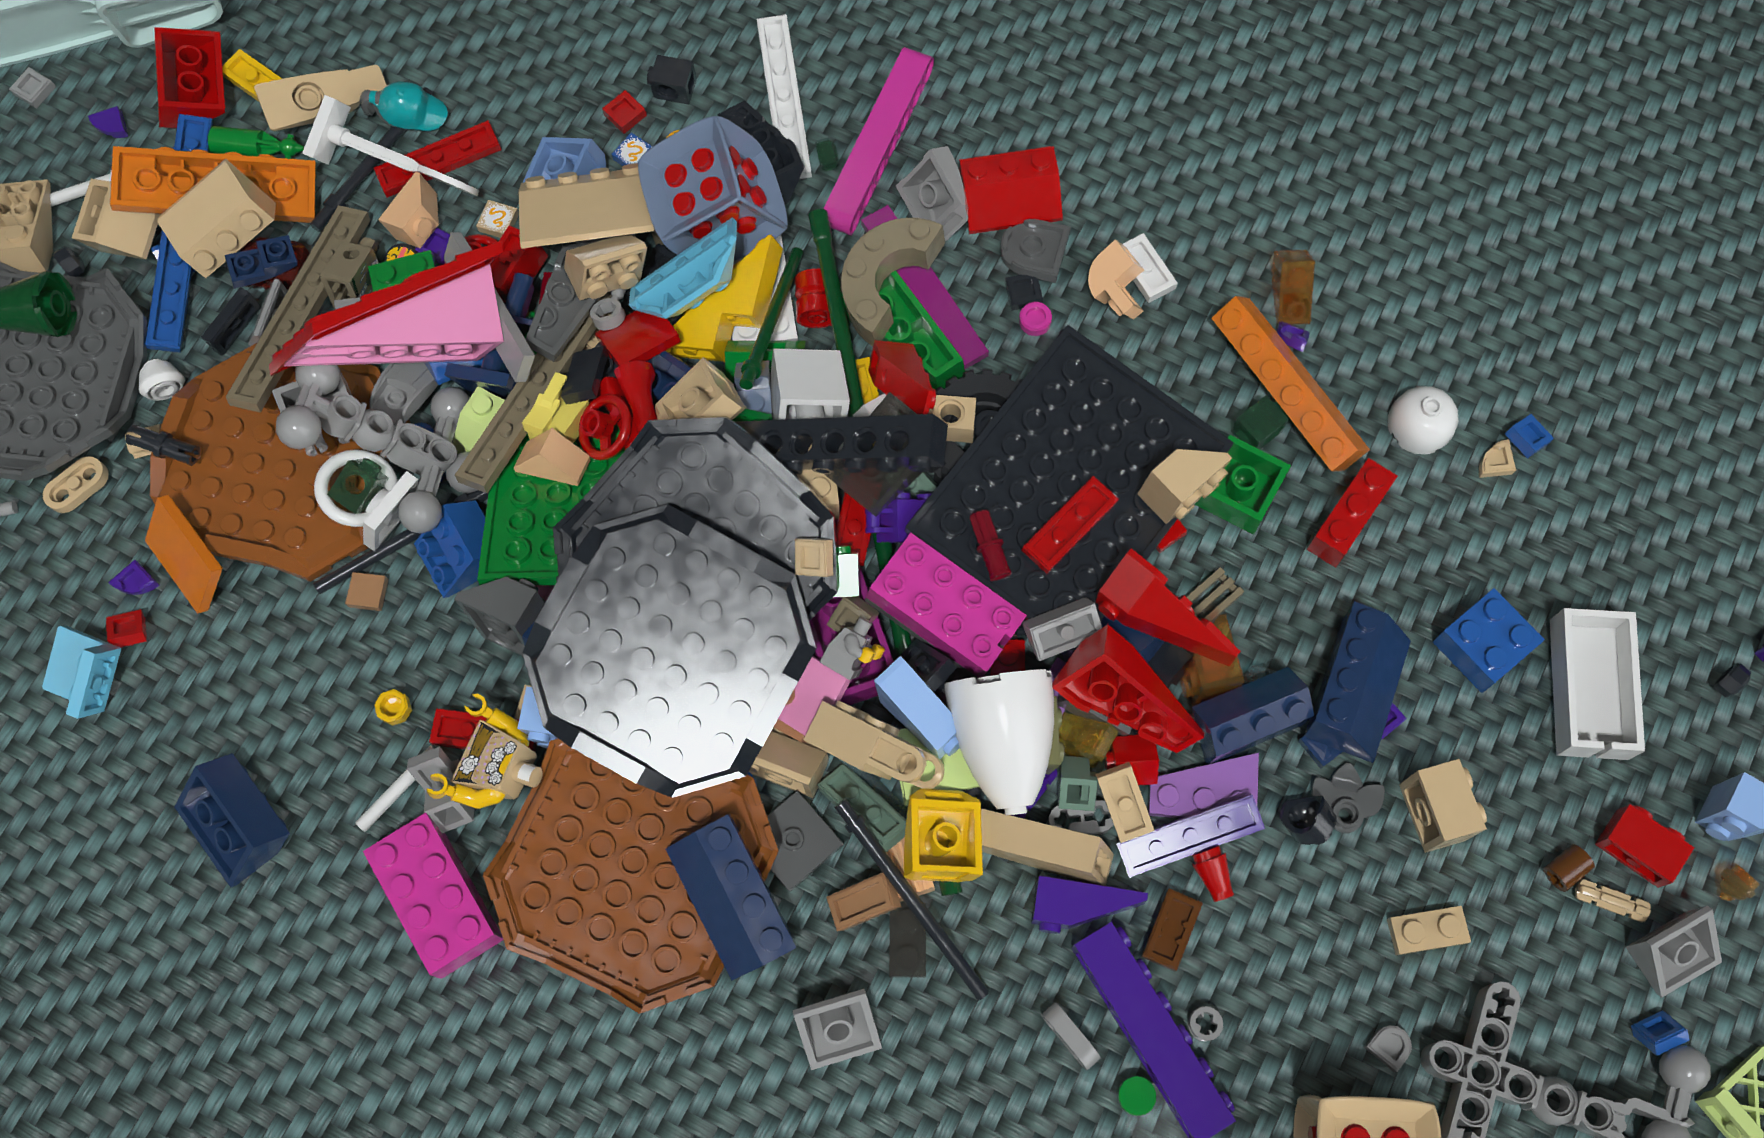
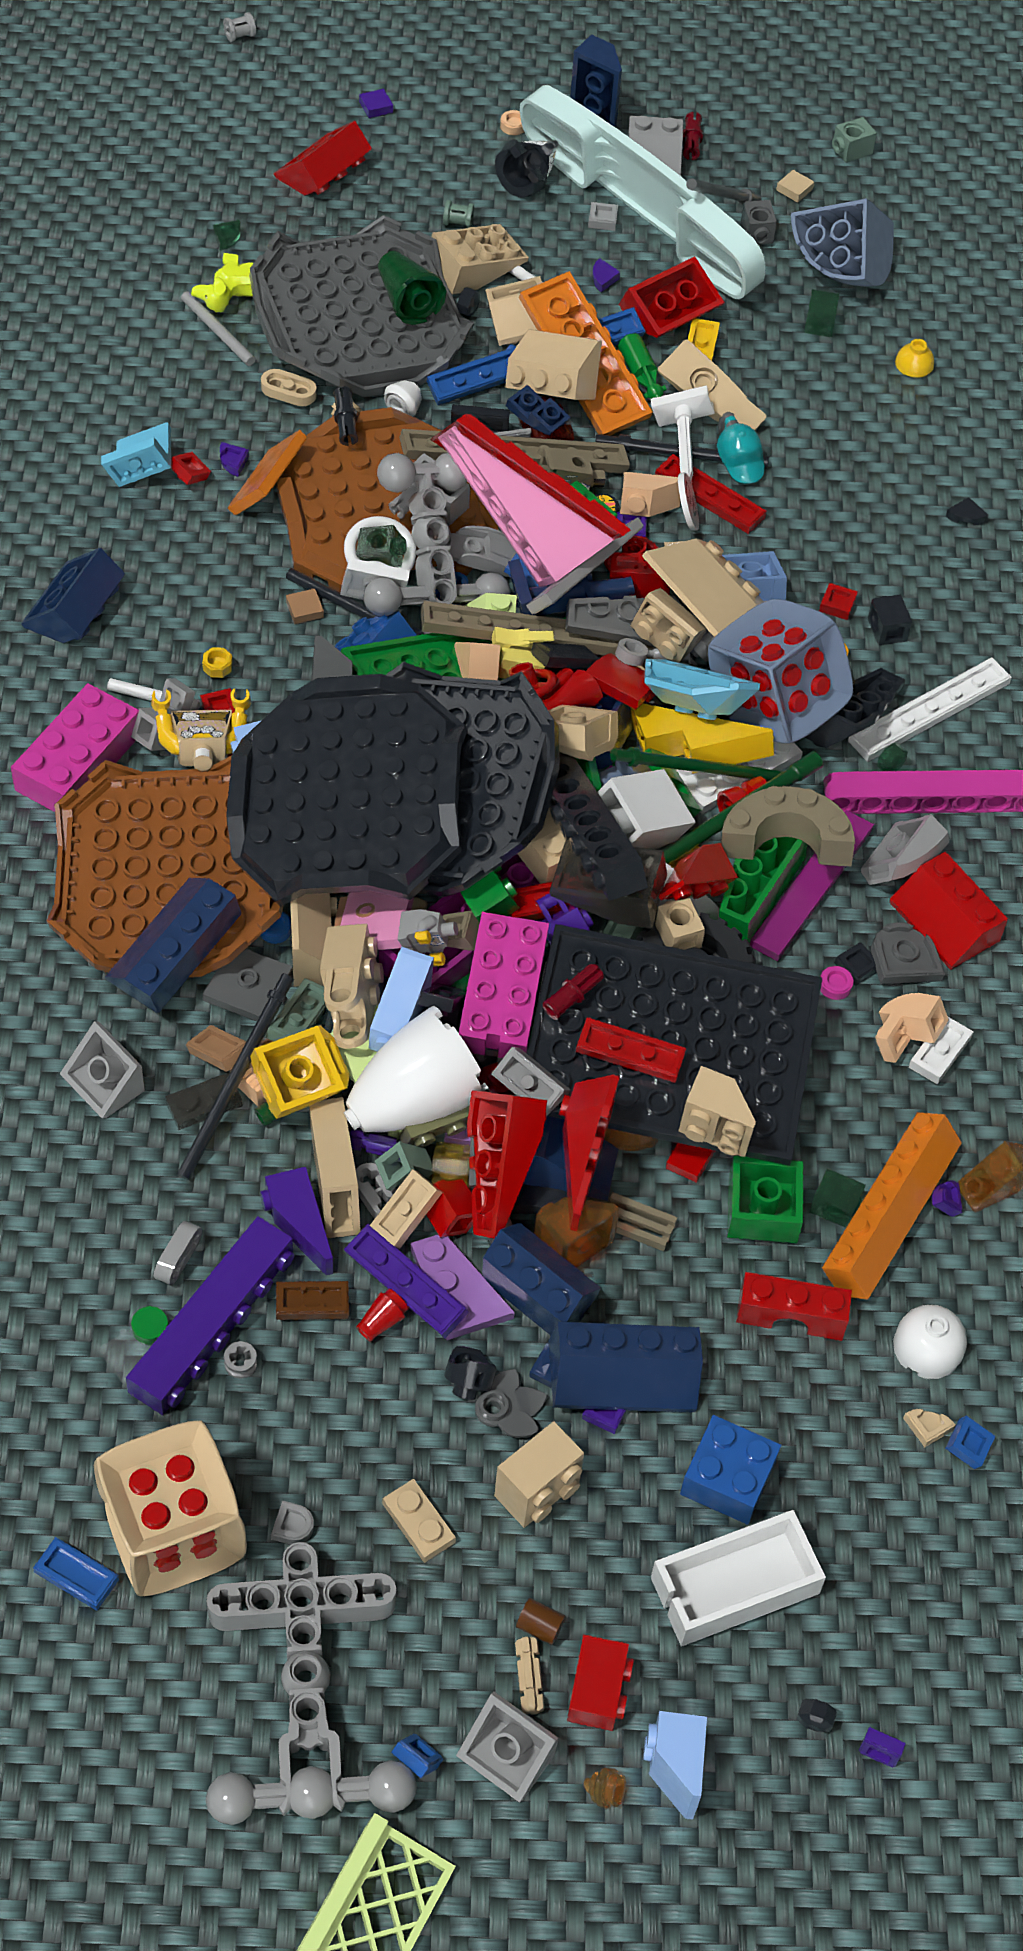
camera: 55 degrees right, 15 degrees down
tan tile [795,537,833,577] -> none

